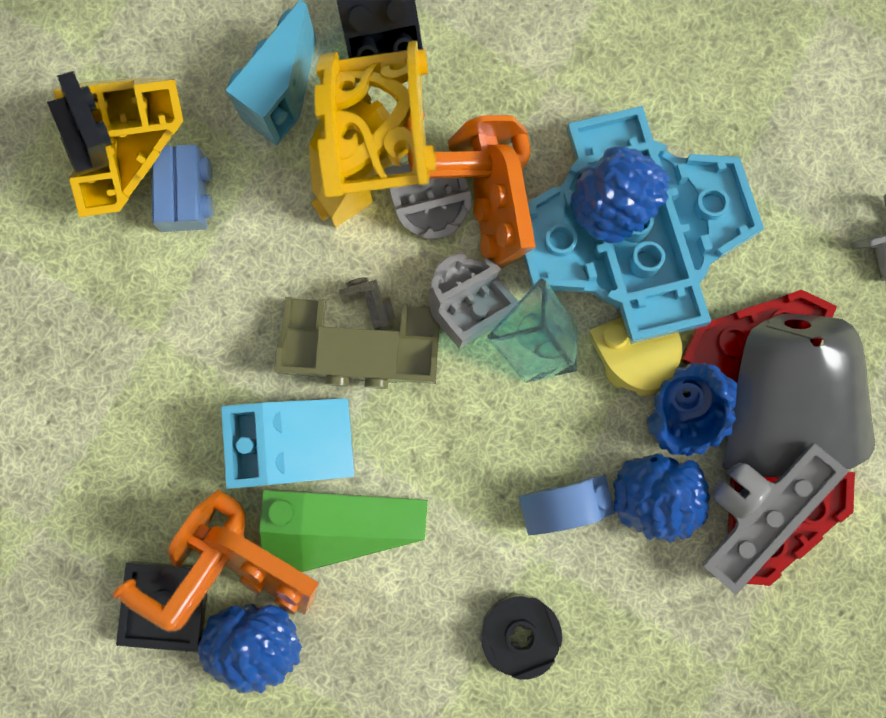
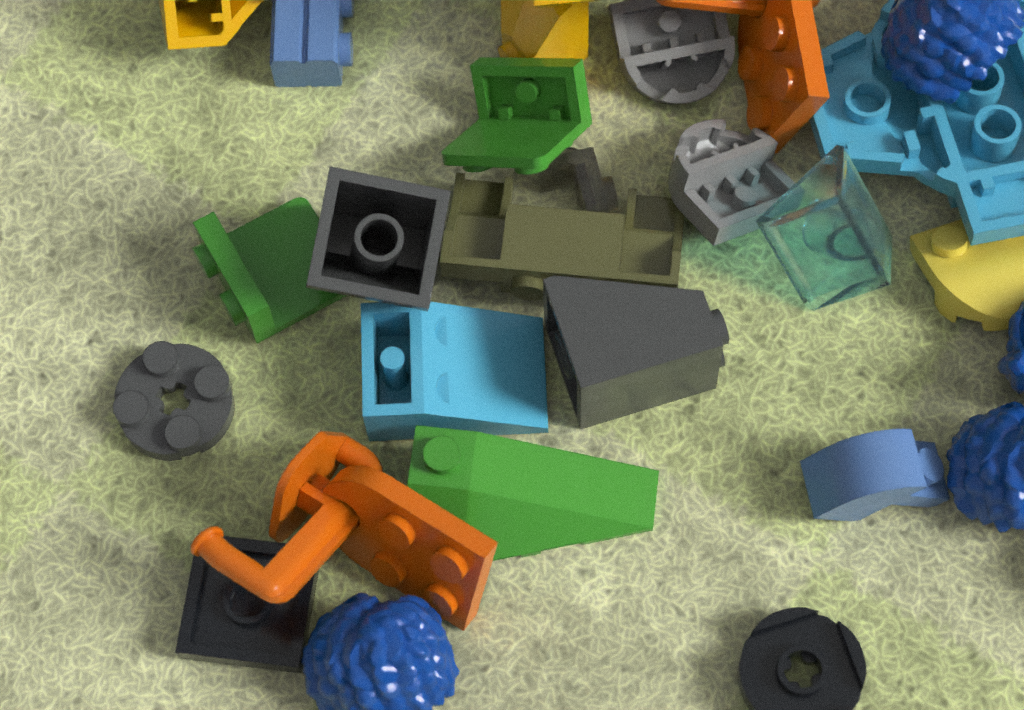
camera: 10 degrees right, 15 degrees down
none -> dark grey plate [113,341,235,461]
none -> bright green bracket [192,197,347,344]
none -> dark grey slope [306,166,451,311]
none -> bright green bracket [441,57,592,175]
none -> dark grey slope [543,275,729,429]

